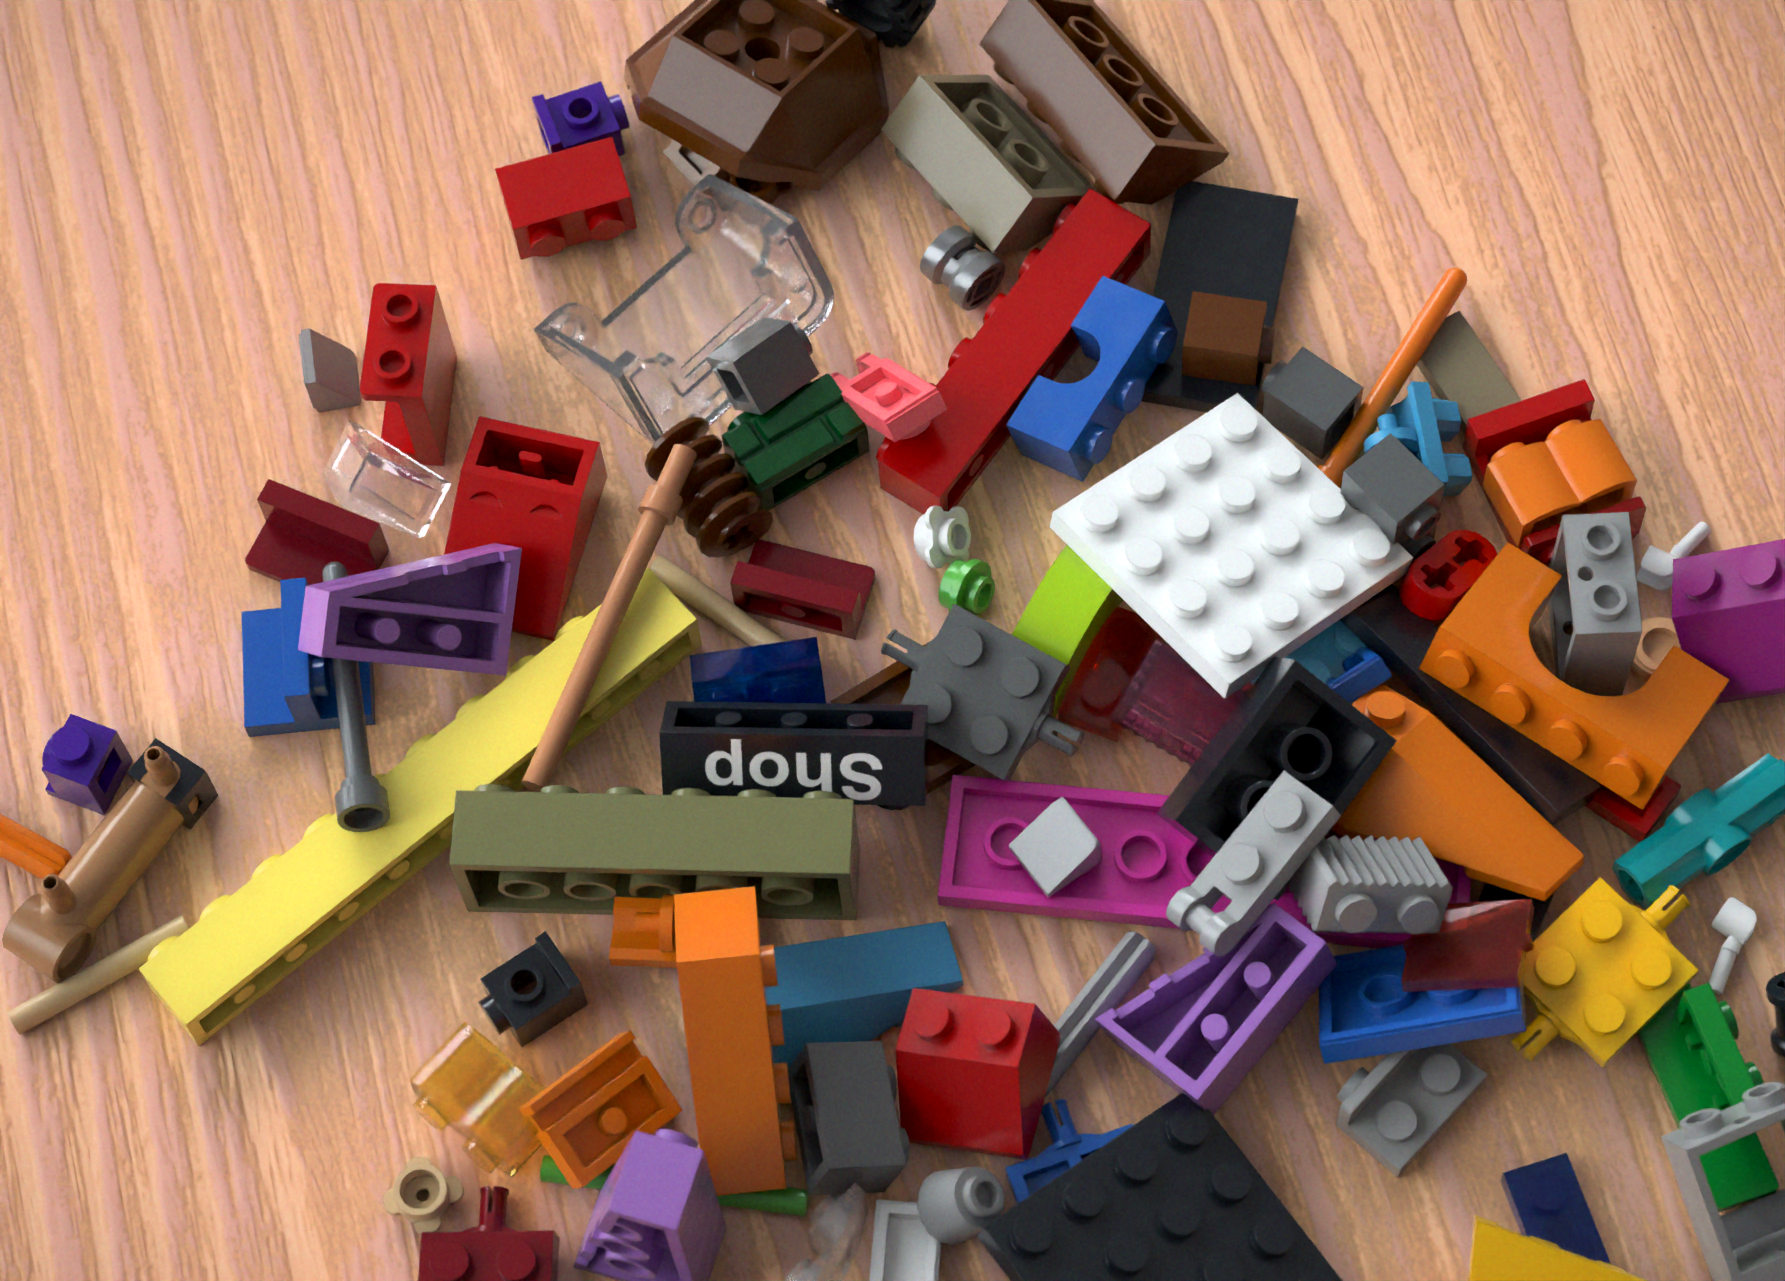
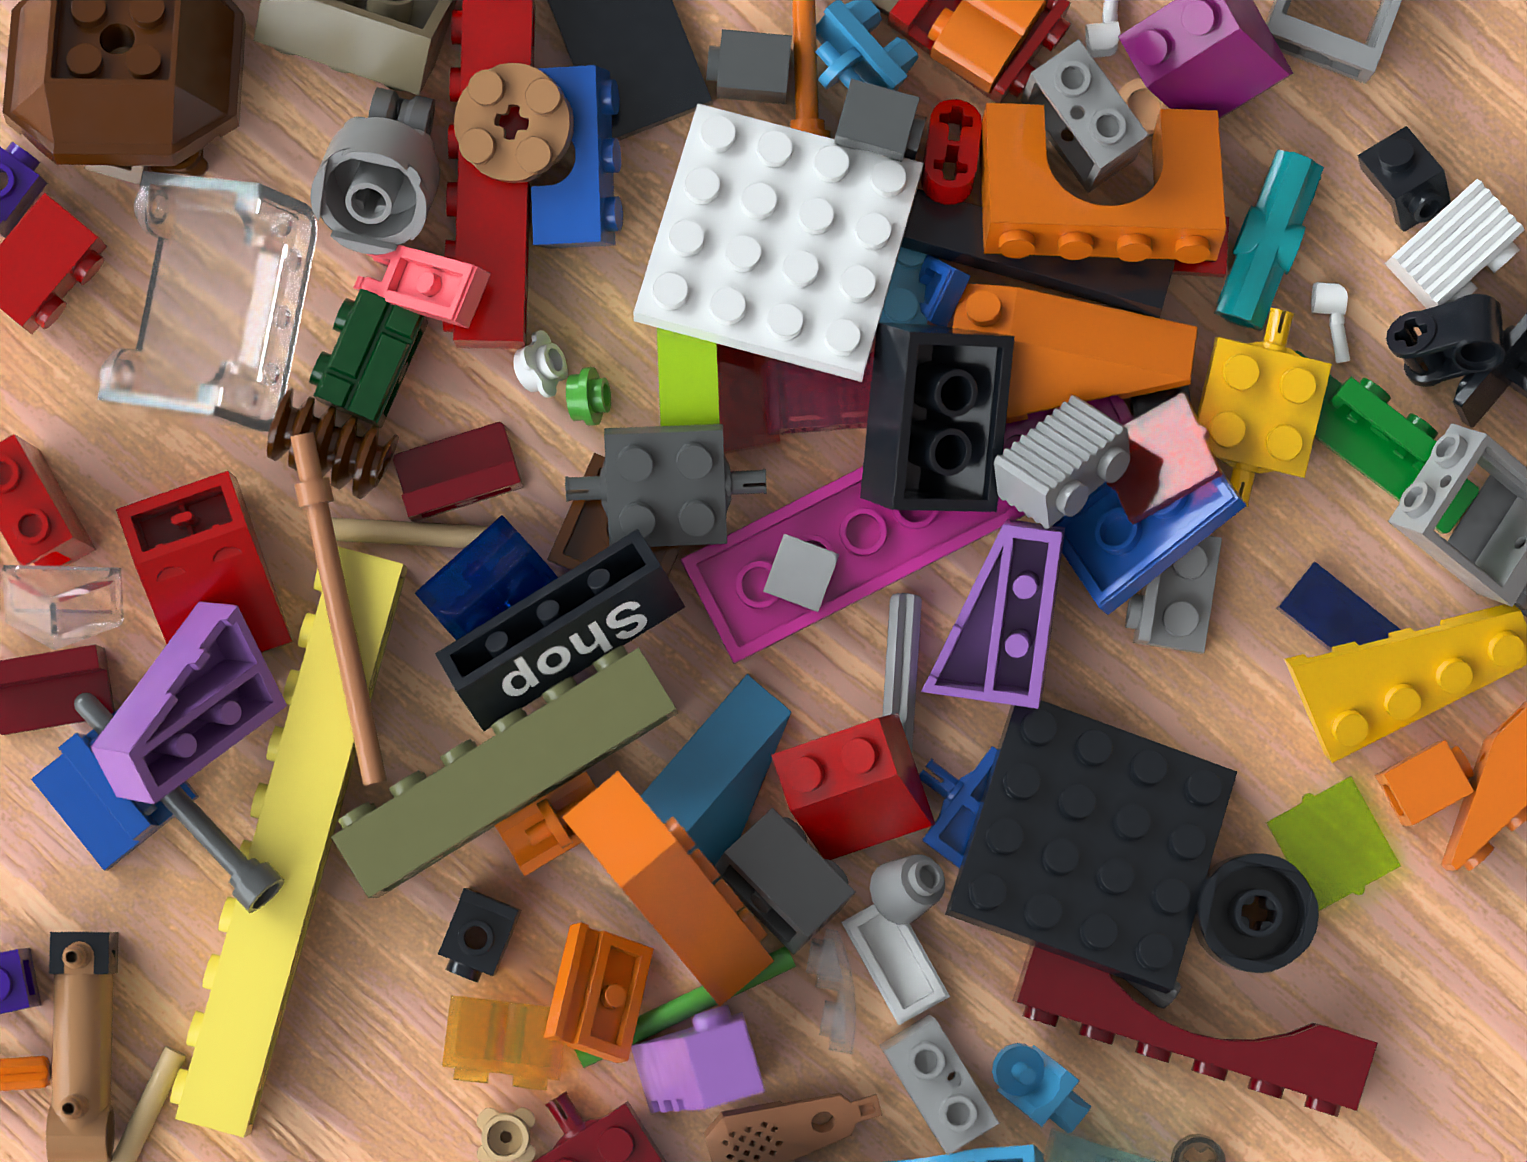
camera: 45 degrees left, 20 degrees up
dark grey brick [706,317,819,415] -> none
light grey plate [1166,771,1341,957] -> none
reddish brown brick [1182,291,1277,386] -> none
none -> light grey brick [310,117,440,255]
none -> medium nougat plate [454,63,574,183]

